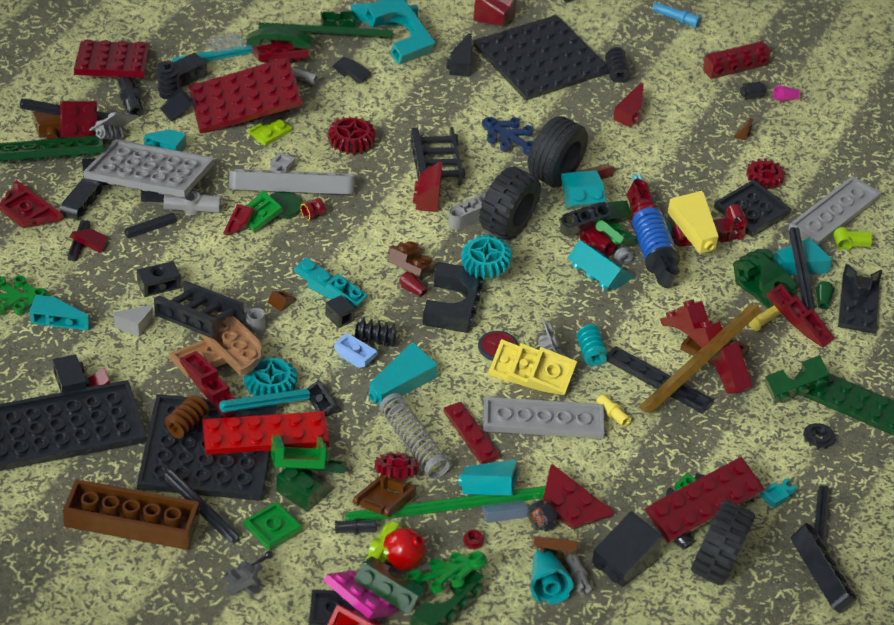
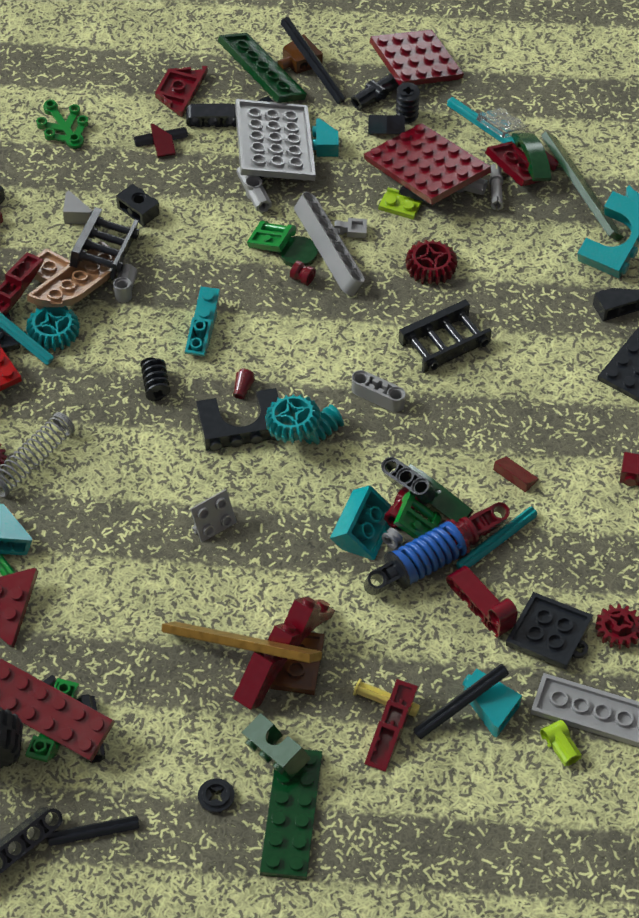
camera: 70 degrees right, 10 degrees up
teal slope [30,295,89,331] -> none
dark red plate [60,100,97,137] -> none
light grey hinge [90,112,139,140] -> none
black axle [124,213,177,238] -> none
black brick [175,52,207,87] -> none
dark red tile [223,204,255,236] -> none
reddish brown slope [267,290,297,312] -> none
black slope [307,379,342,417] -> none
dark green piece [320,11,355,28] -> none
black brick [325,295,355,328] -> none
black slope [332,57,371,84] -> none
light blue slope [334,333,377,368] -> none
teal slope [368,342,438,406] -> none
reddish brown plate [387,241,438,276] -> none
dark red slope [413,162,443,212] -> none
dark red plate [443,402,500,464] -> none
dark red wheel [478,331,519,361] -> none
black tyre [479,166,541,240] -> none
dark blue plant [482,117,534,156] -> none
light grey plate [483,397,604,439] -> none
light yellow slope [487,339,577,395] -> none
black tyre [527,116,588,187] -> none
teal slope [561,170,606,209] -> none
teal piece [577,324,607,366] -> none
light yellow pin [596,394,631,427] -> none
black tile [606,346,714,414] -> none
light yellow slope [668,191,718,254] -> none
dark green piece [733,248,797,308] -> none
teal plate [760,478,798,508] -> none
dark green cone [816,281,834,310] -> none
black plate [838,264,883,334] -> none

